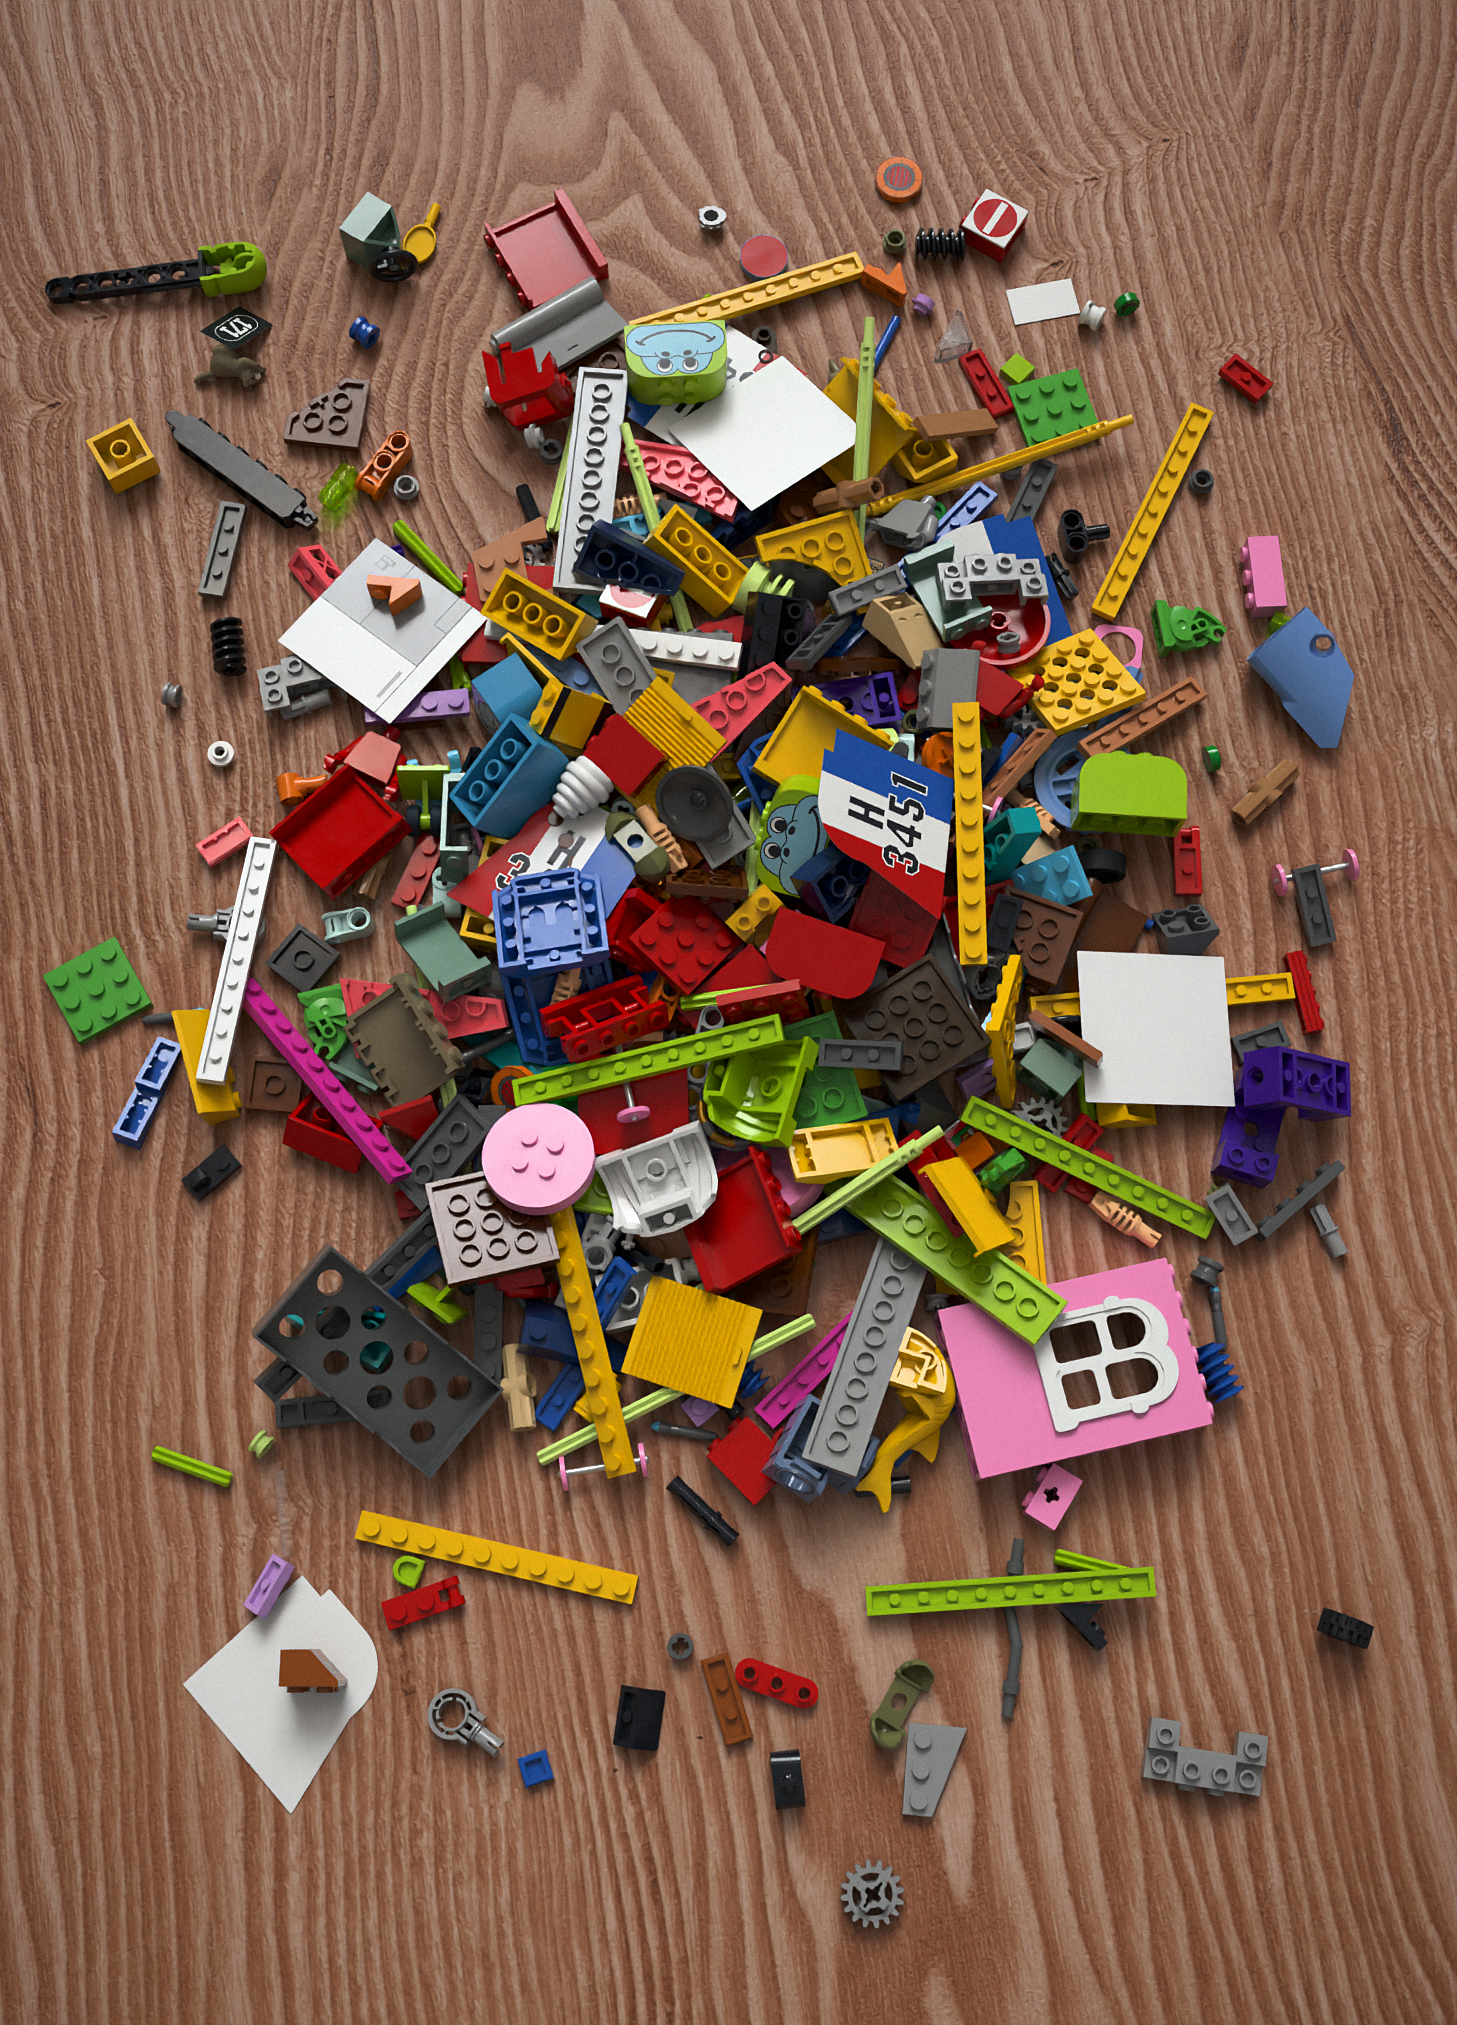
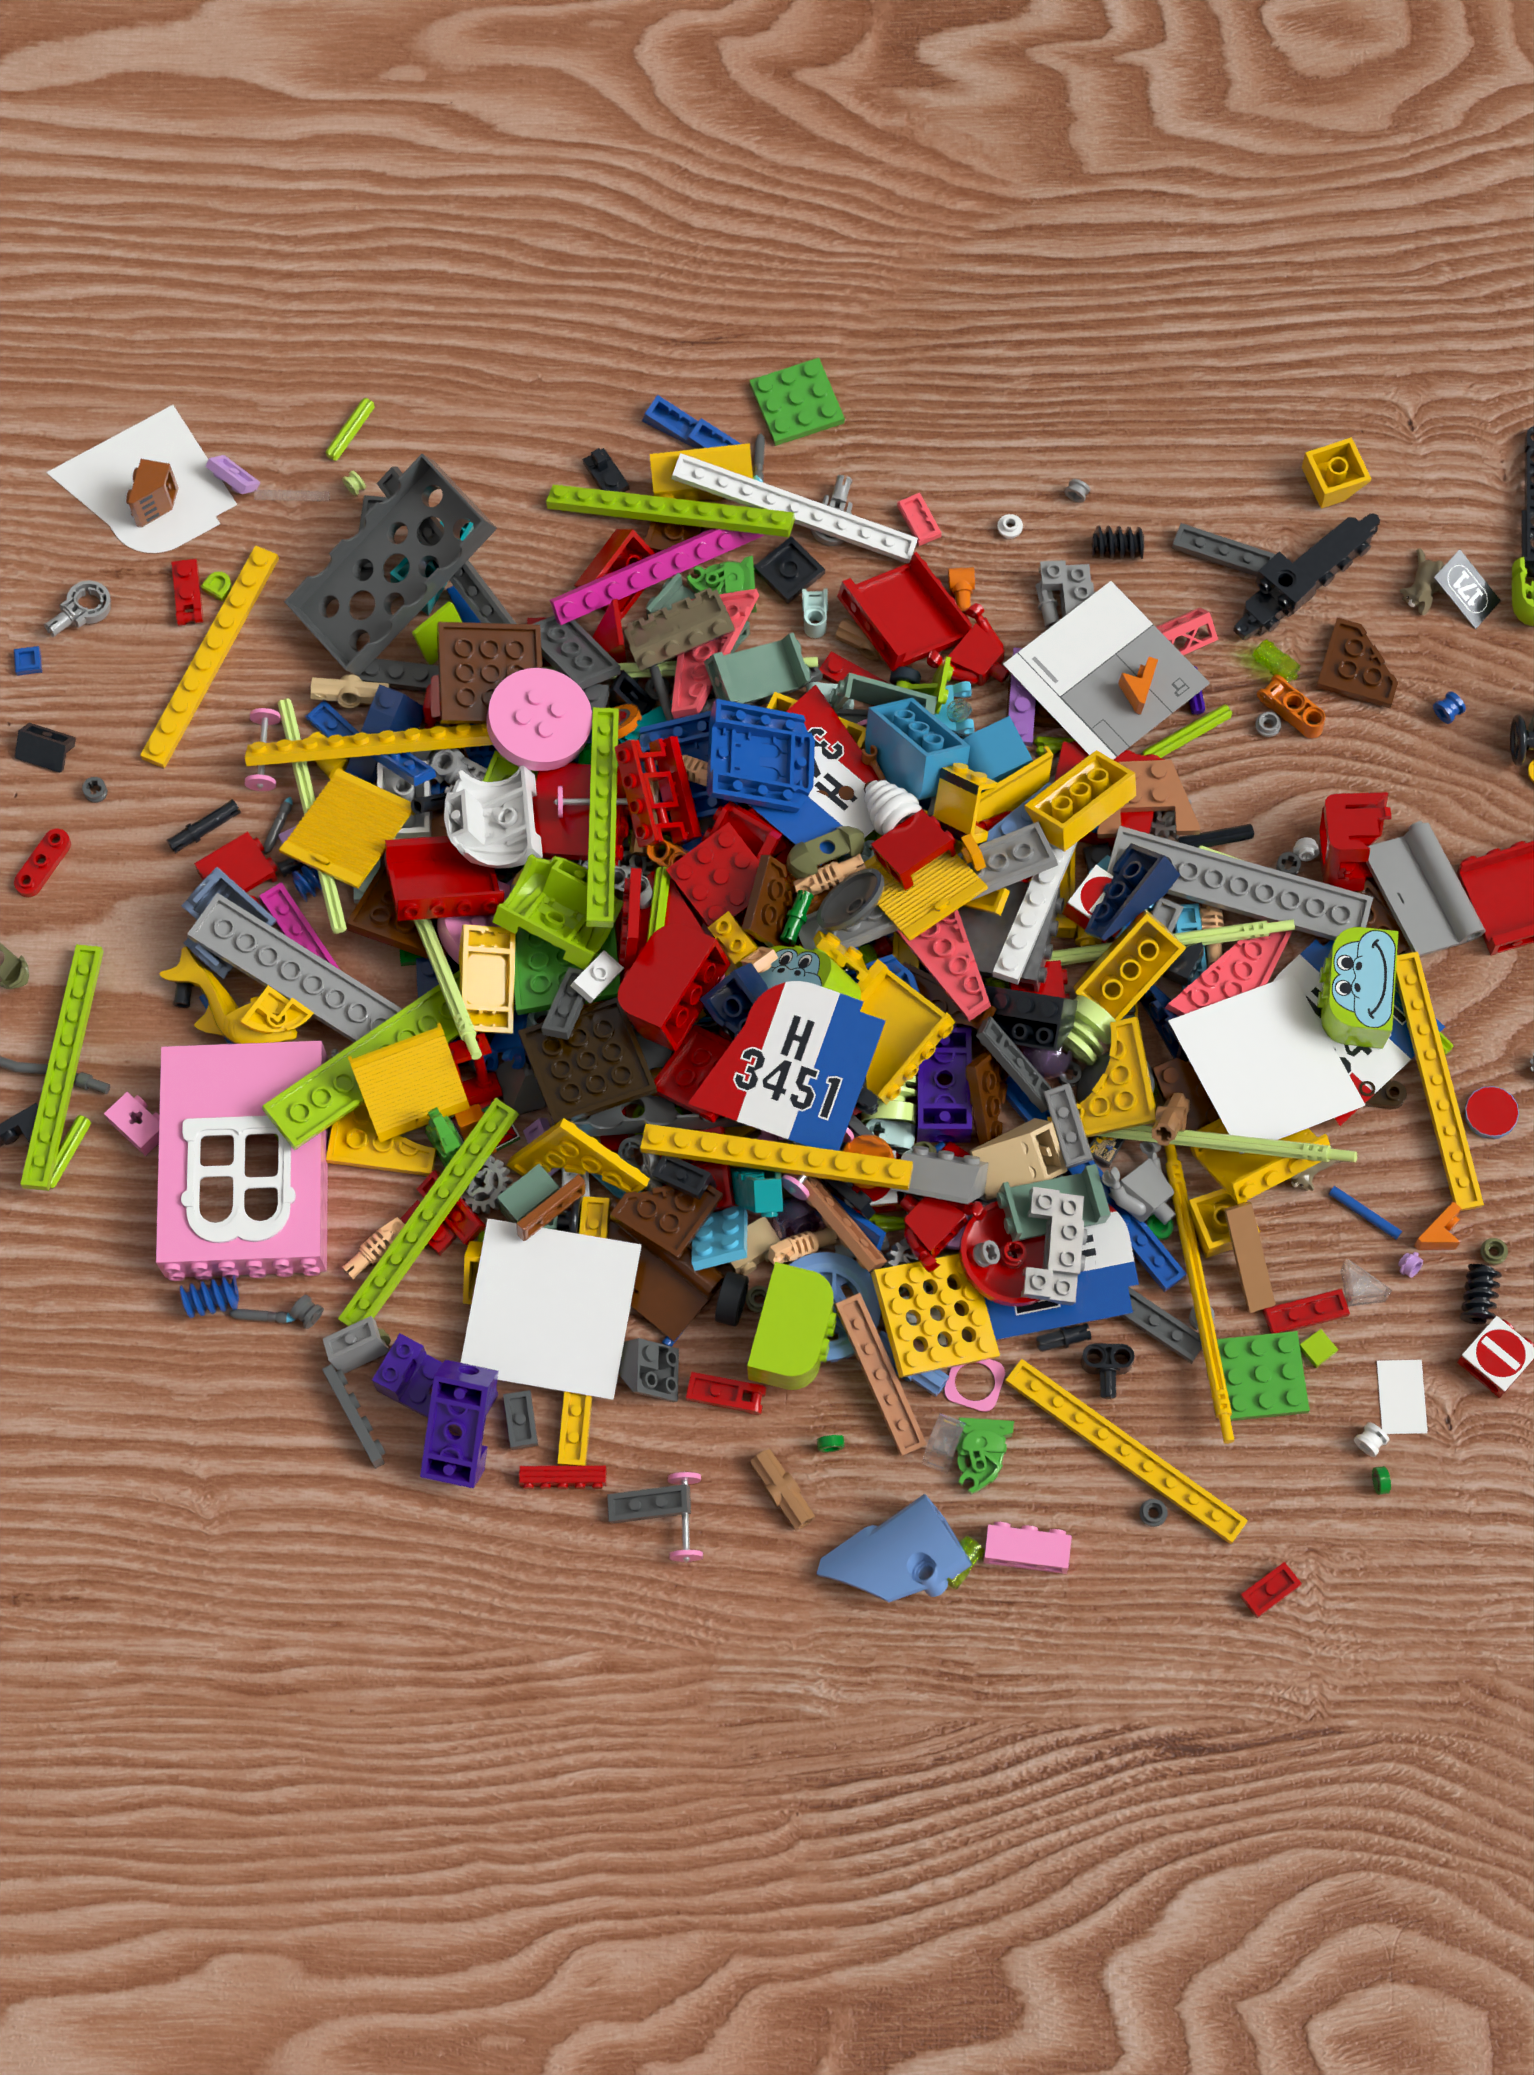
camera: 105 degrees right, 5 degrees down
dark orange tile [700,1651,754,1747] -> none
light grey axle [1310,1204,1349,1259] -> none
none -> lime plate [546,484,795,537]
none -> white plate [570,951,624,1004]
none -> light nougat plate [741,946,778,973]
none -> green pin [780,890,814,945]
none -> yellow wing [813,931,869,982]
none -> dark orange hand [861,745,886,780]
none -> clear slope [922,1413,966,1474]
none -> clear light blue plate [947,699,972,722]
none -> light orange plate [961,833,986,871]
none -> black brick [1255,552,1317,614]

